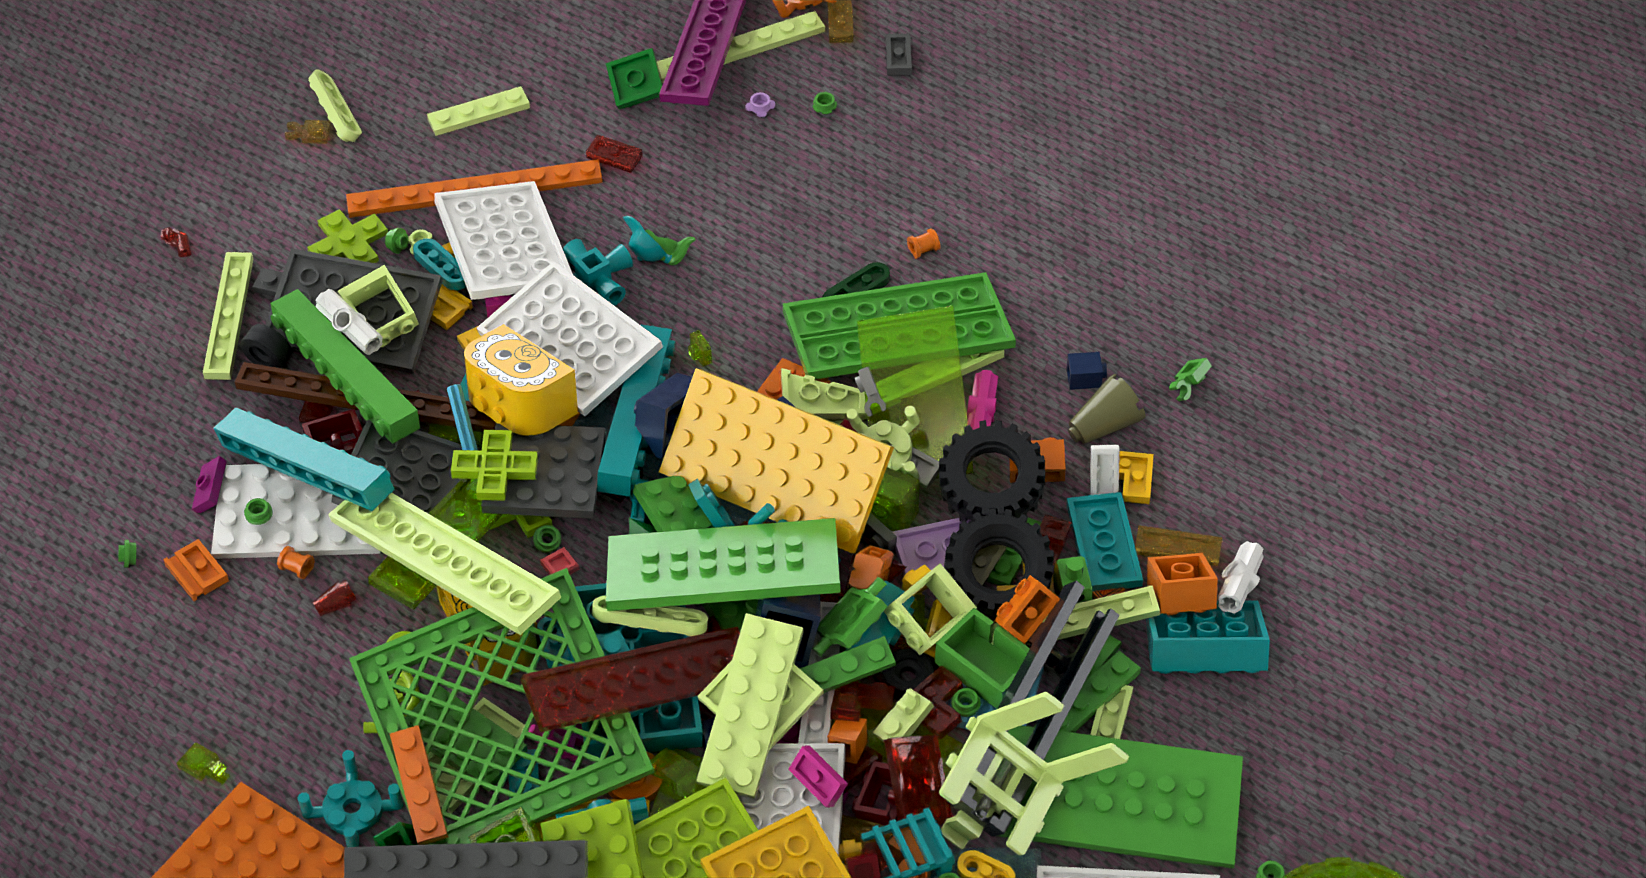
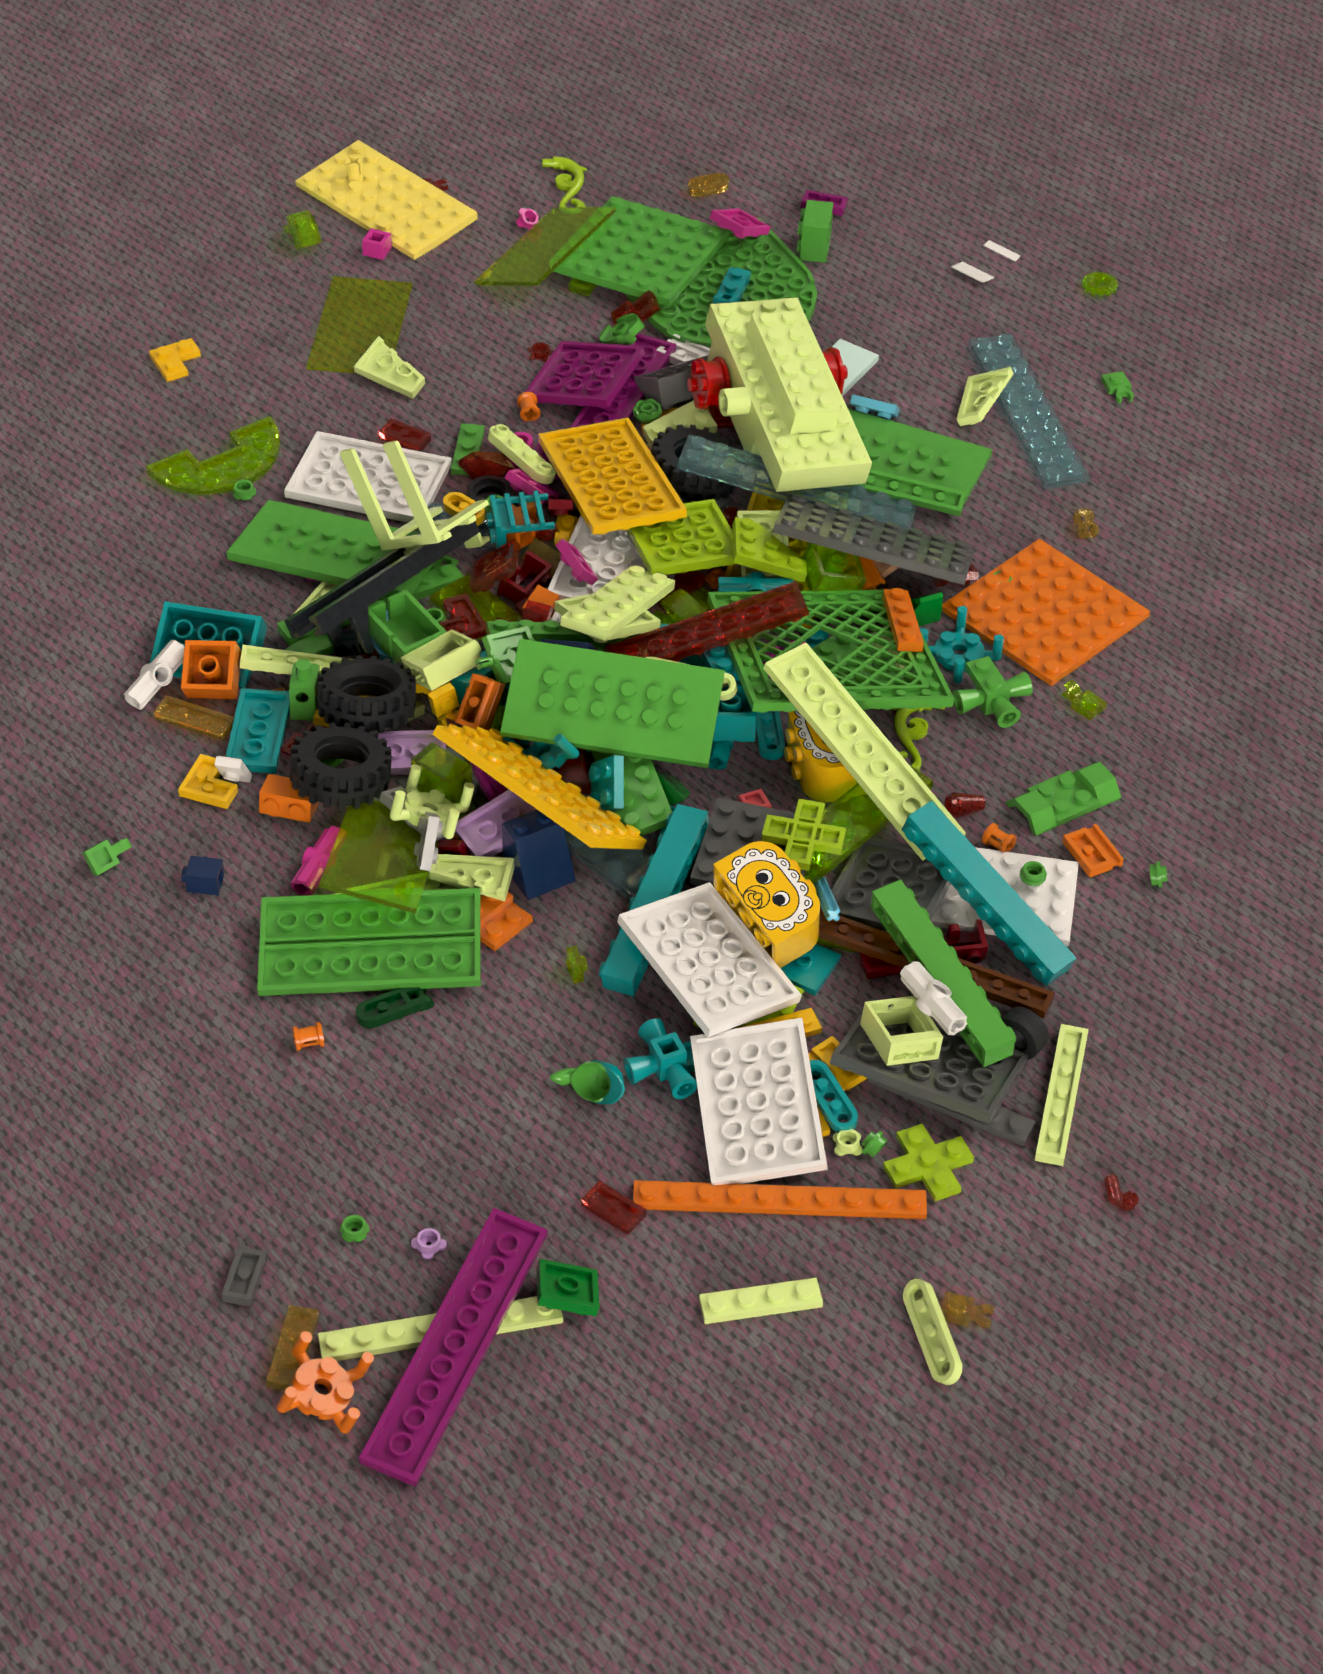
camera: 170 degrees left, 5 degrees down
magenta plate [191,456,227,513] -> none
dark blue slope [634,373,692,459] -> none
yellowish green plate [873,688,934,752] -> none
orange brick [994,575,1061,644] -> none
olive cone [1068,374,1146,444] -> none
none -> bright green brick [952,656,1033,728]
none -> bright green piece [1006,762,1121,836]

